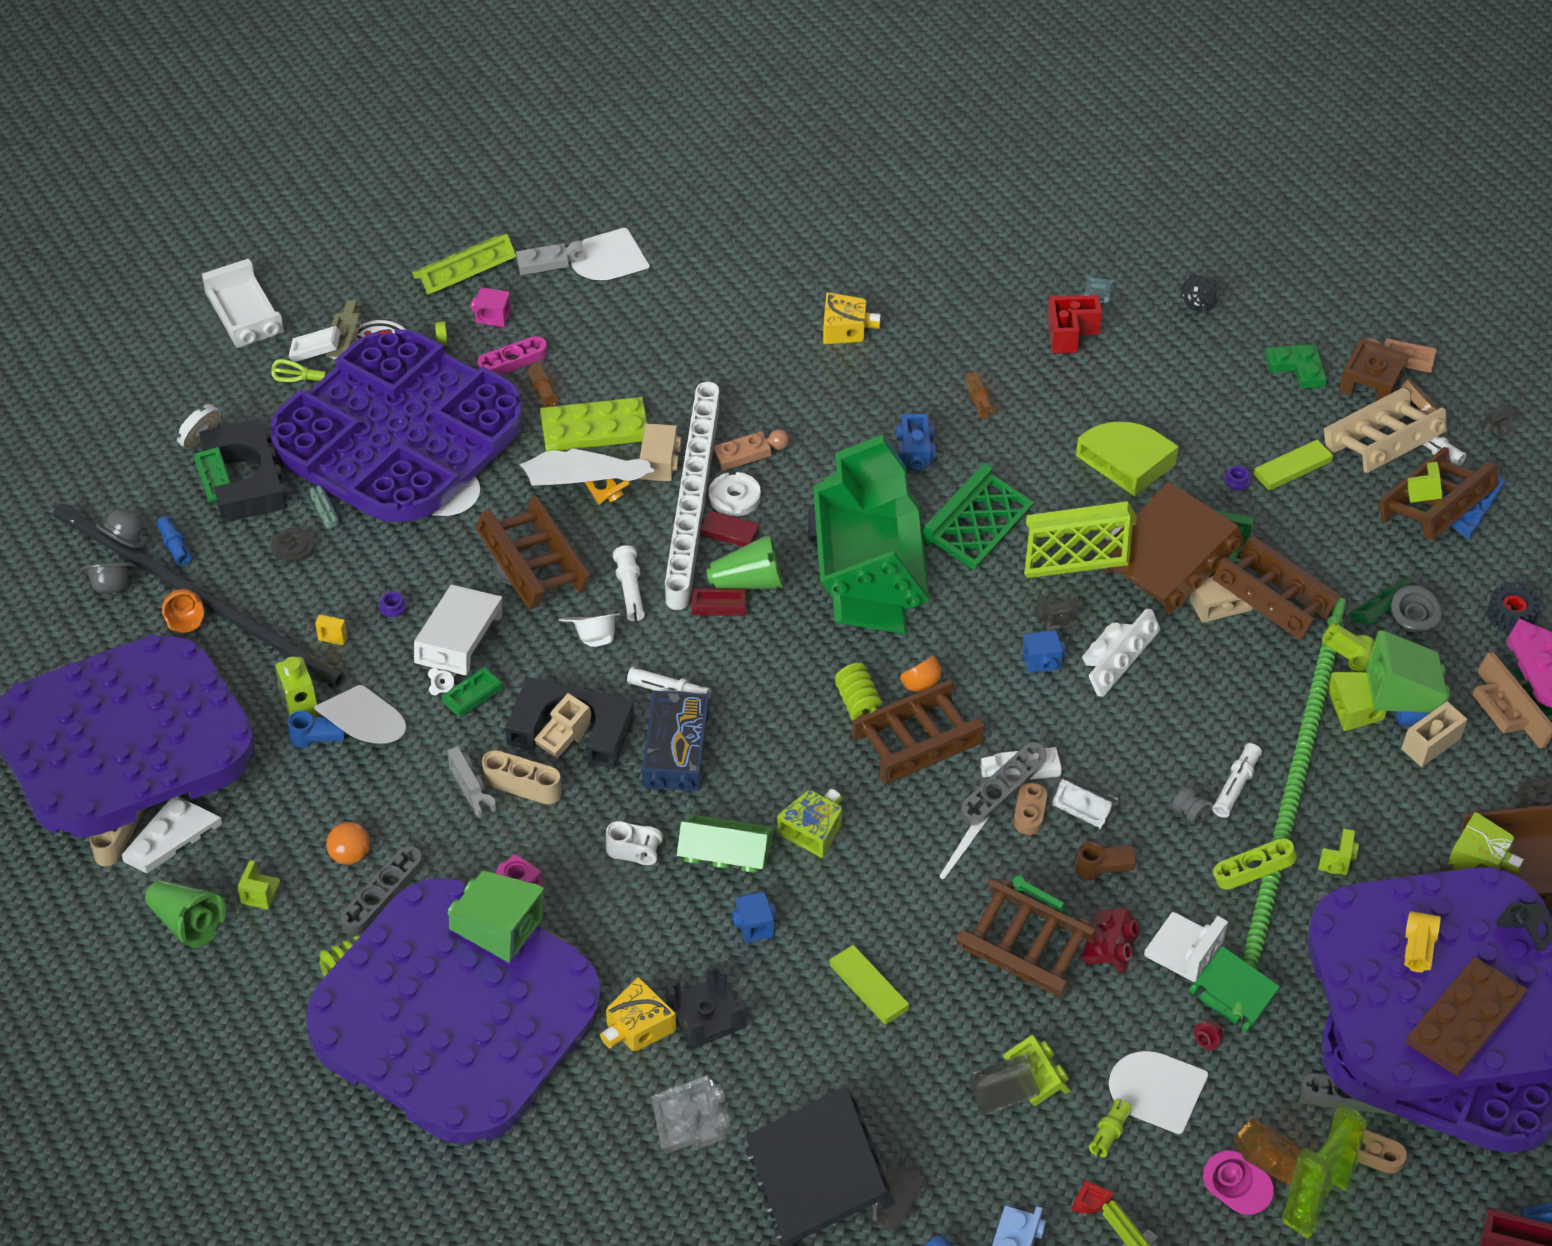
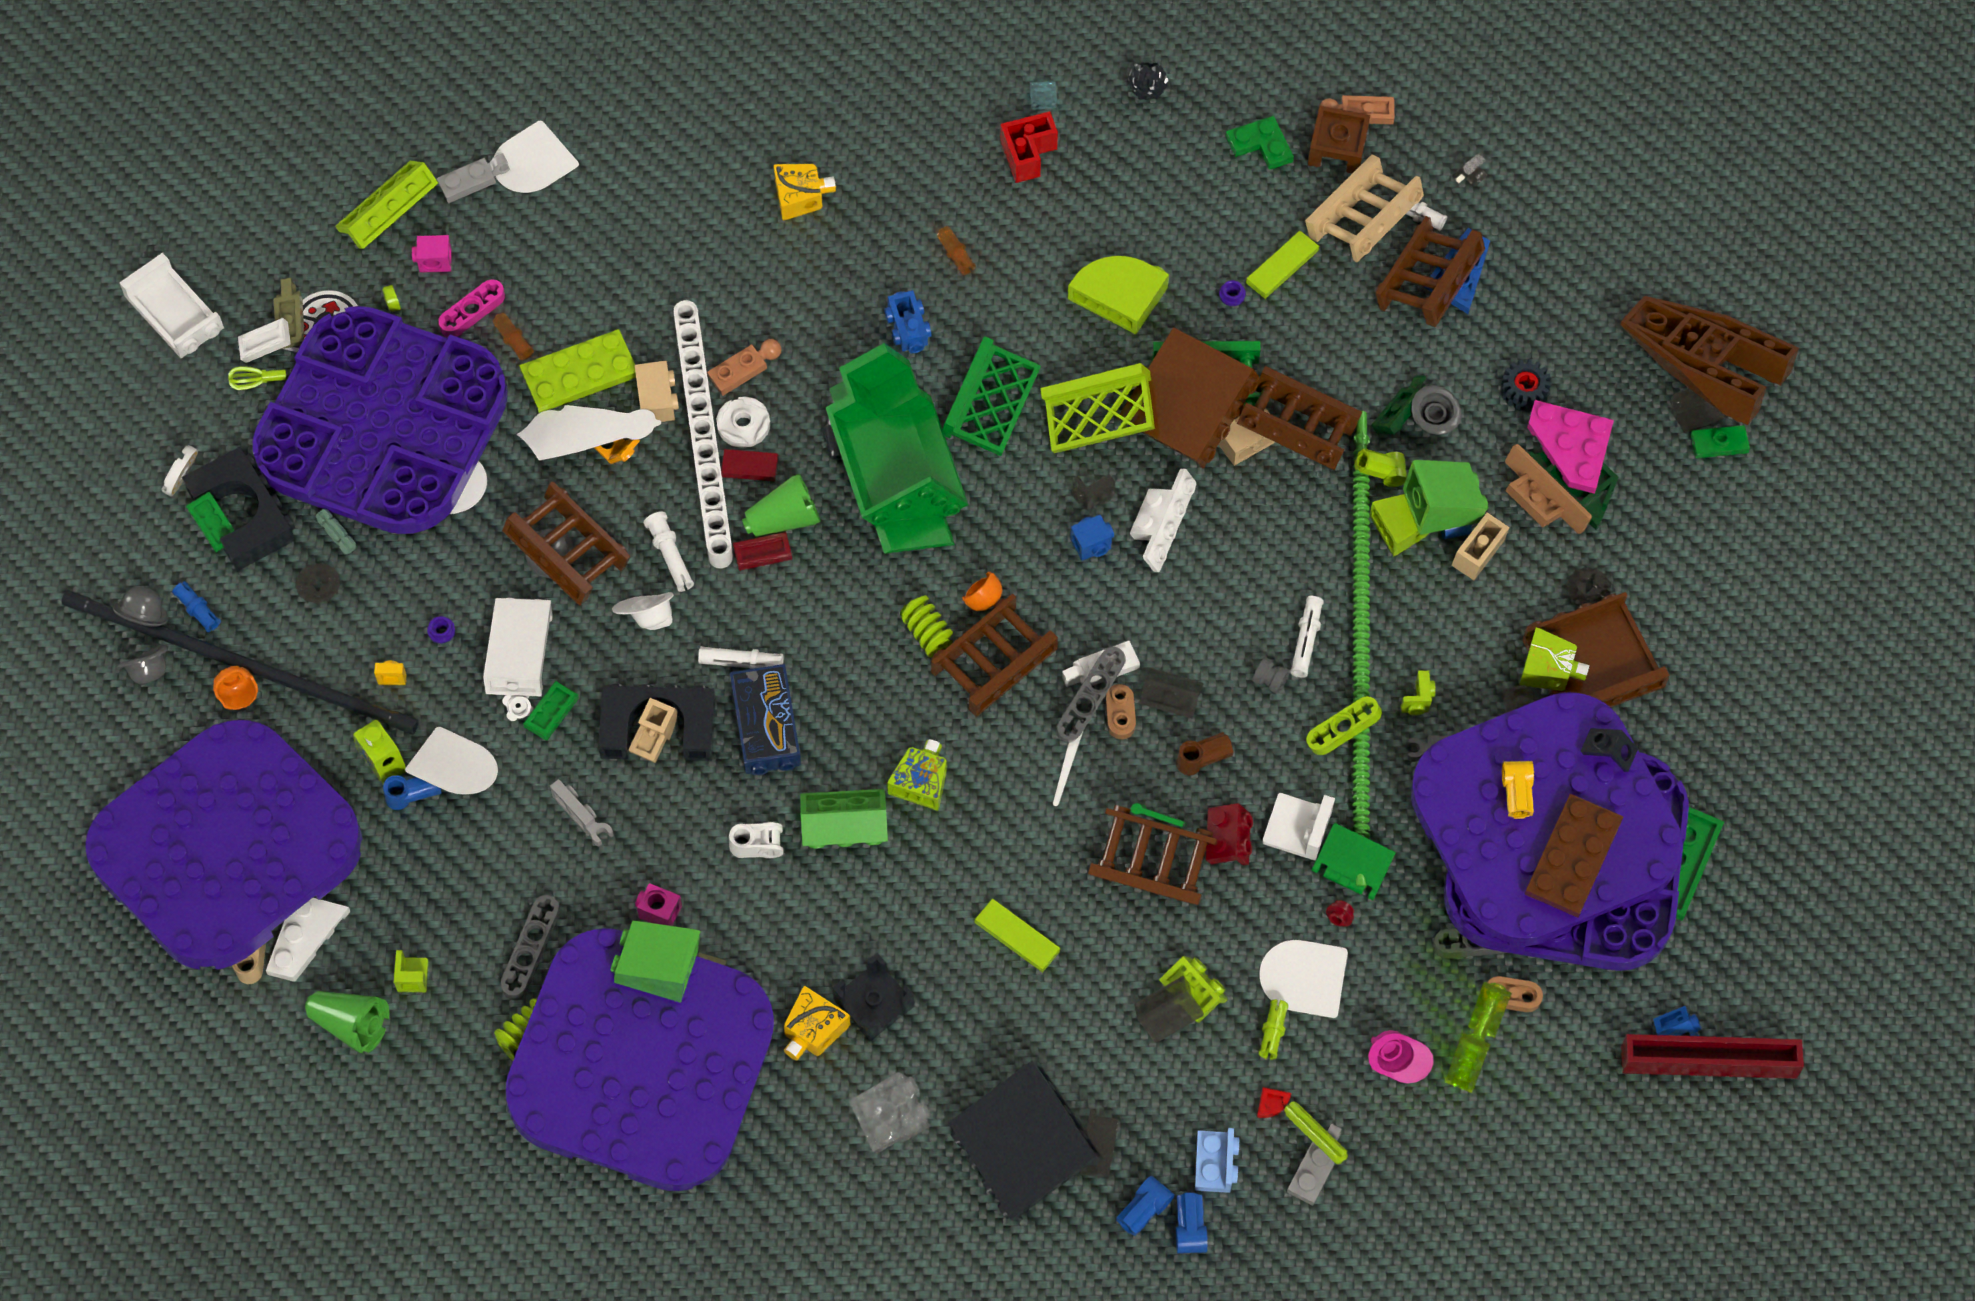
camera: 15 degrees left, 15 degrees up
orange hair [326,822,370,865] -> none
tan beam [482,750,562,804] -> none
blue brick [732,892,776,943] -> none
clear orange brick [1233,1118,1309,1186] -> none
medium nougat plate [1400,379,1439,415] -> none
lime panel [1407,462,1442,503] -> none

